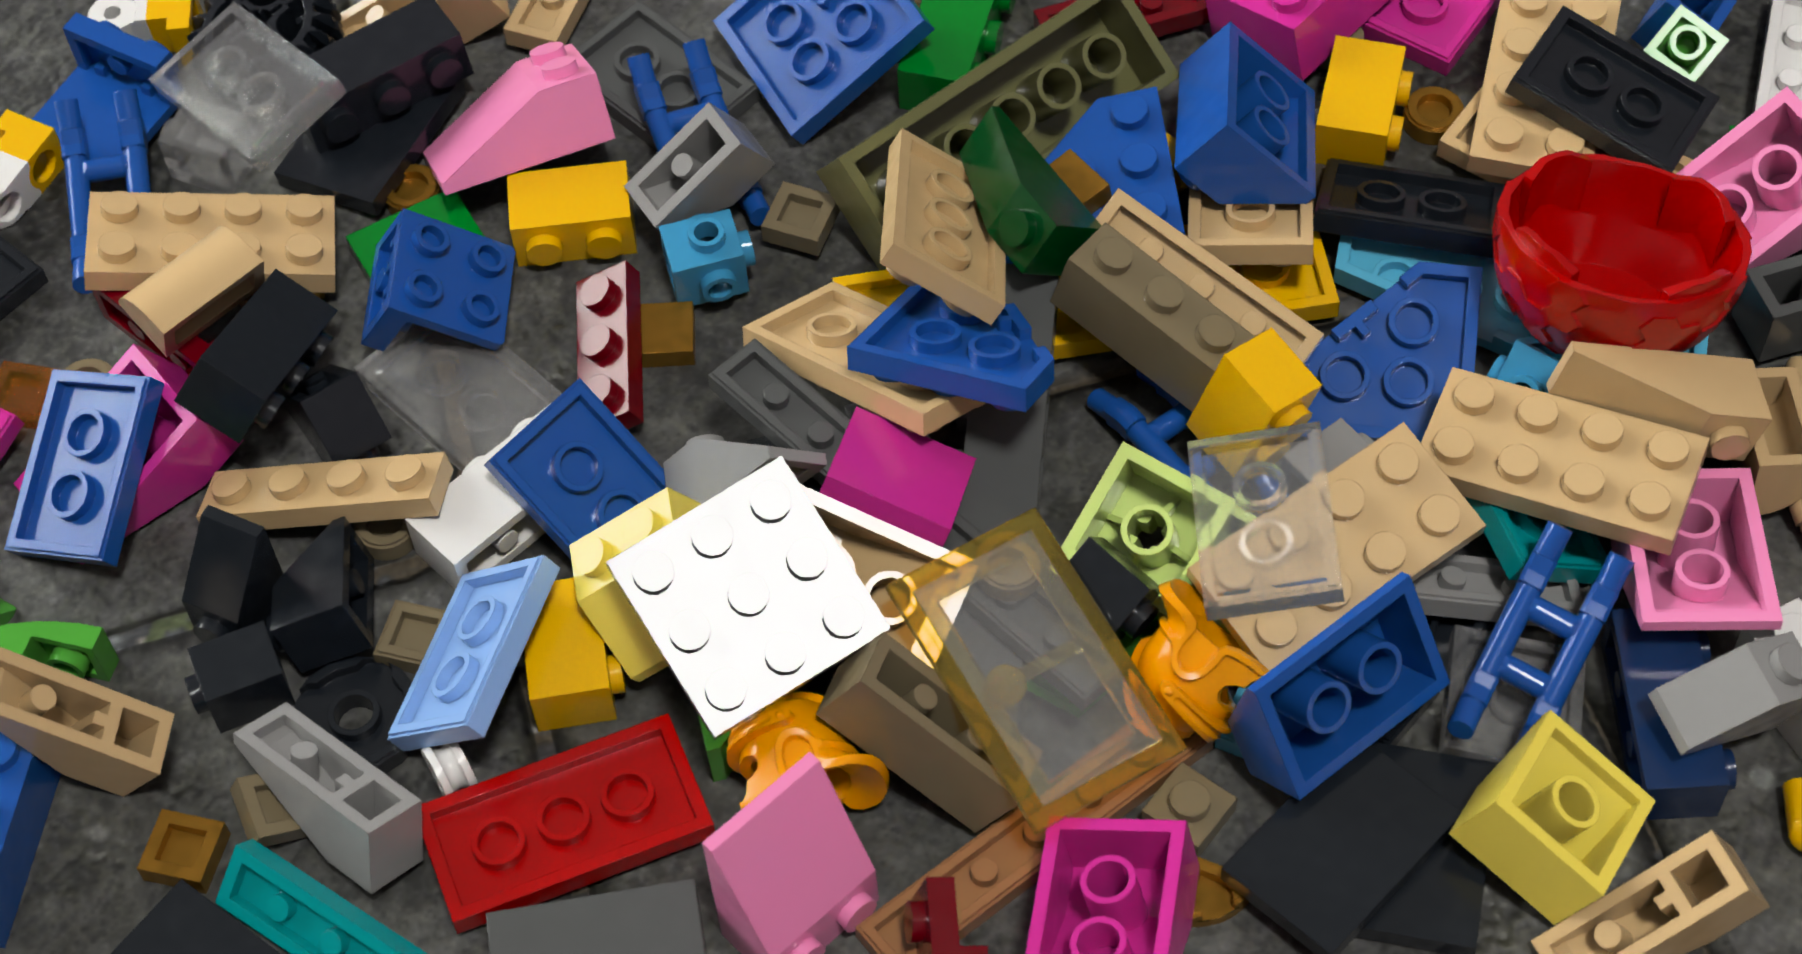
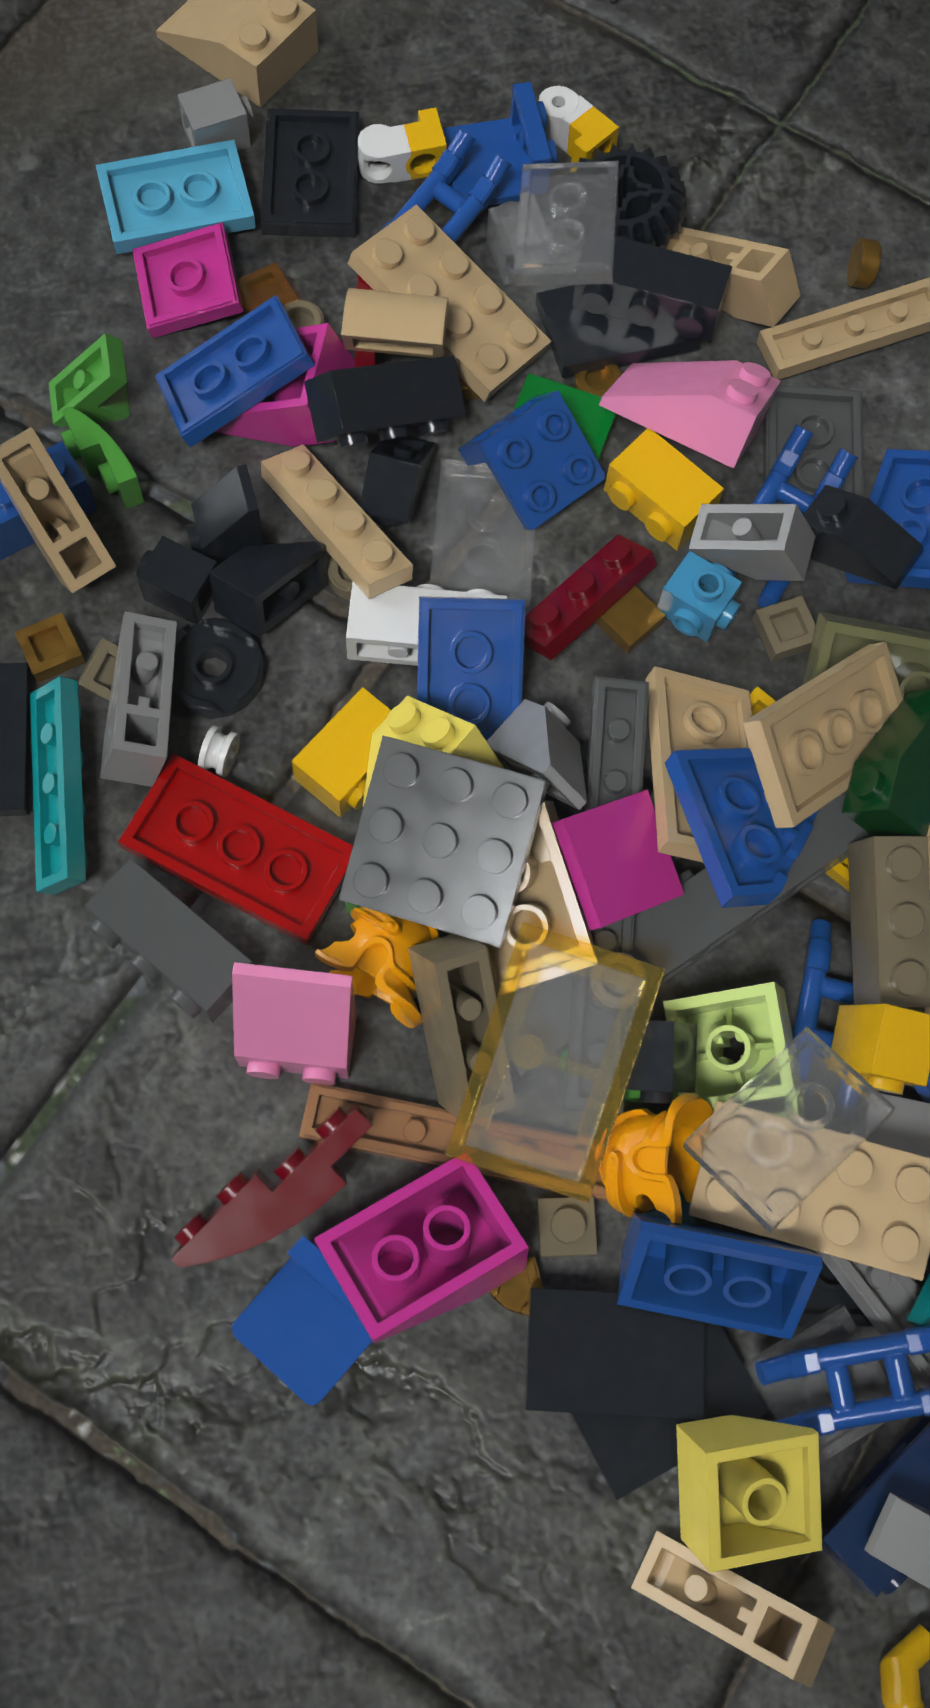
camera: 40 degrees right, 15 degrees up
dark tan tile [373,599,446,674] -> none
light blue tile [387,555,560,752] -> none
none -> black slope [803,485,924,589]

